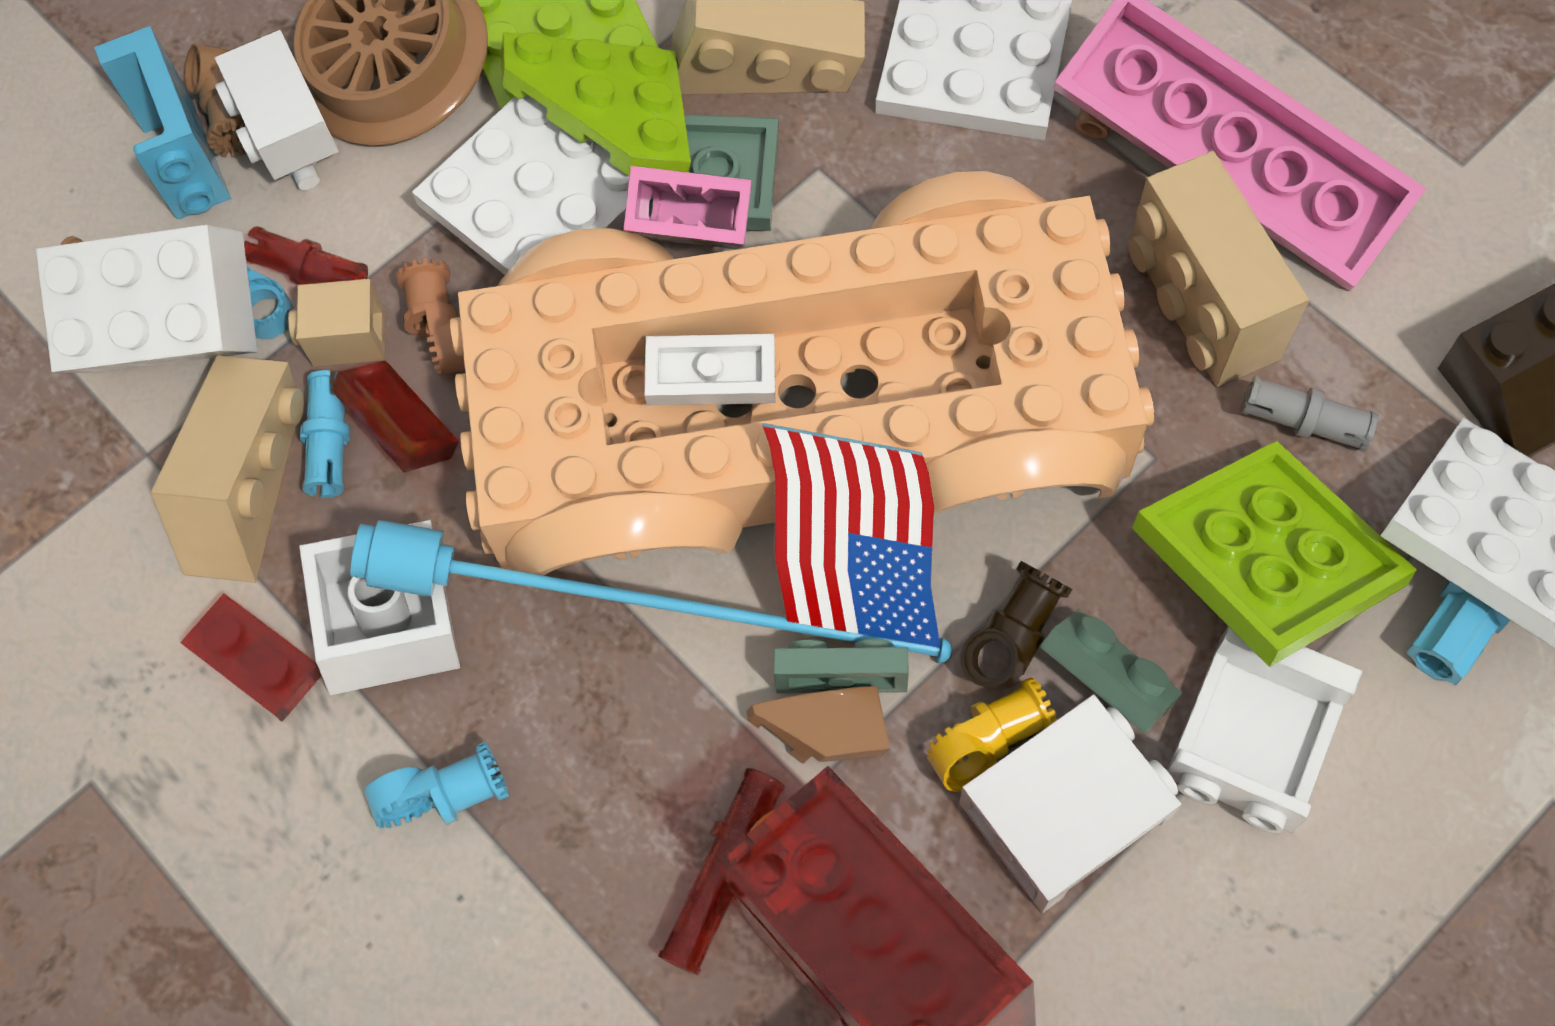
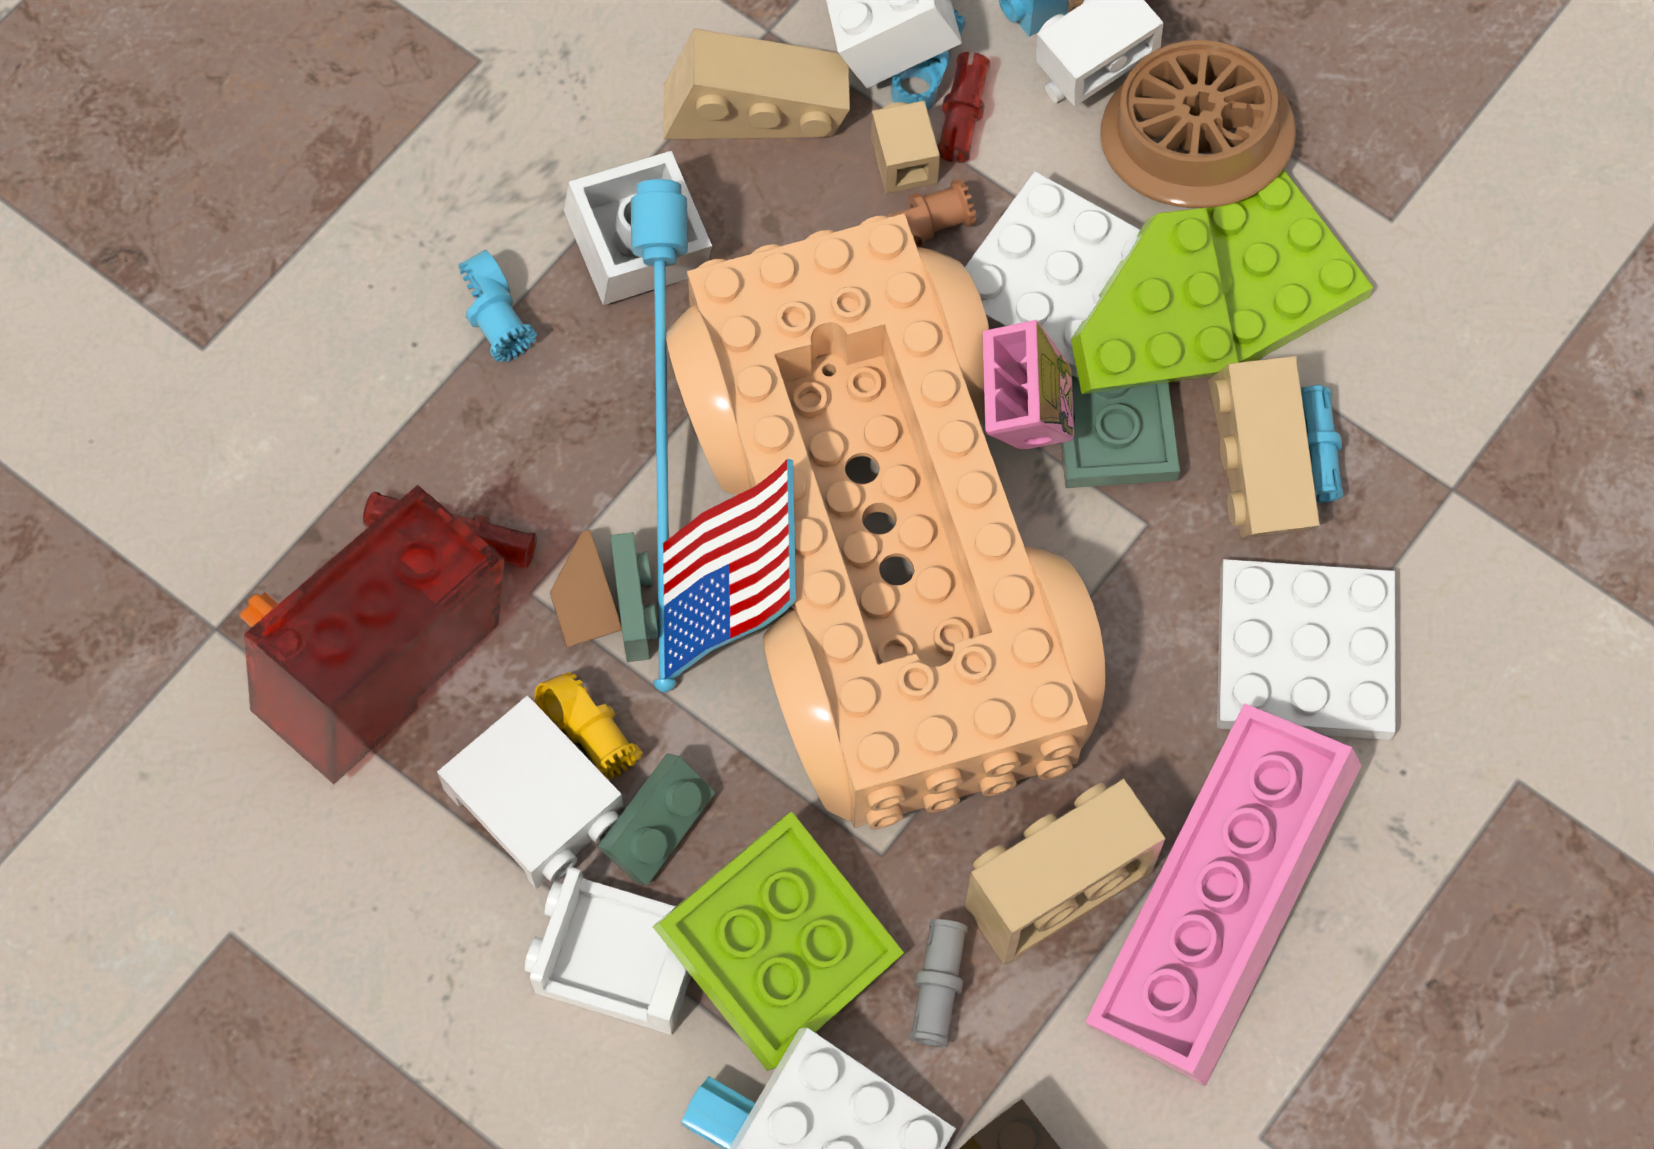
camera: 75 degrees right, 0 degrees up
clear red plate [180,593,322,722] -> none
medium azure pin [300,370,351,498] -> none
clear red plate [331,360,459,473] -> none
white plate [644,334,776,406] -> none
dark brown connector [961,561,1073,690] -> none

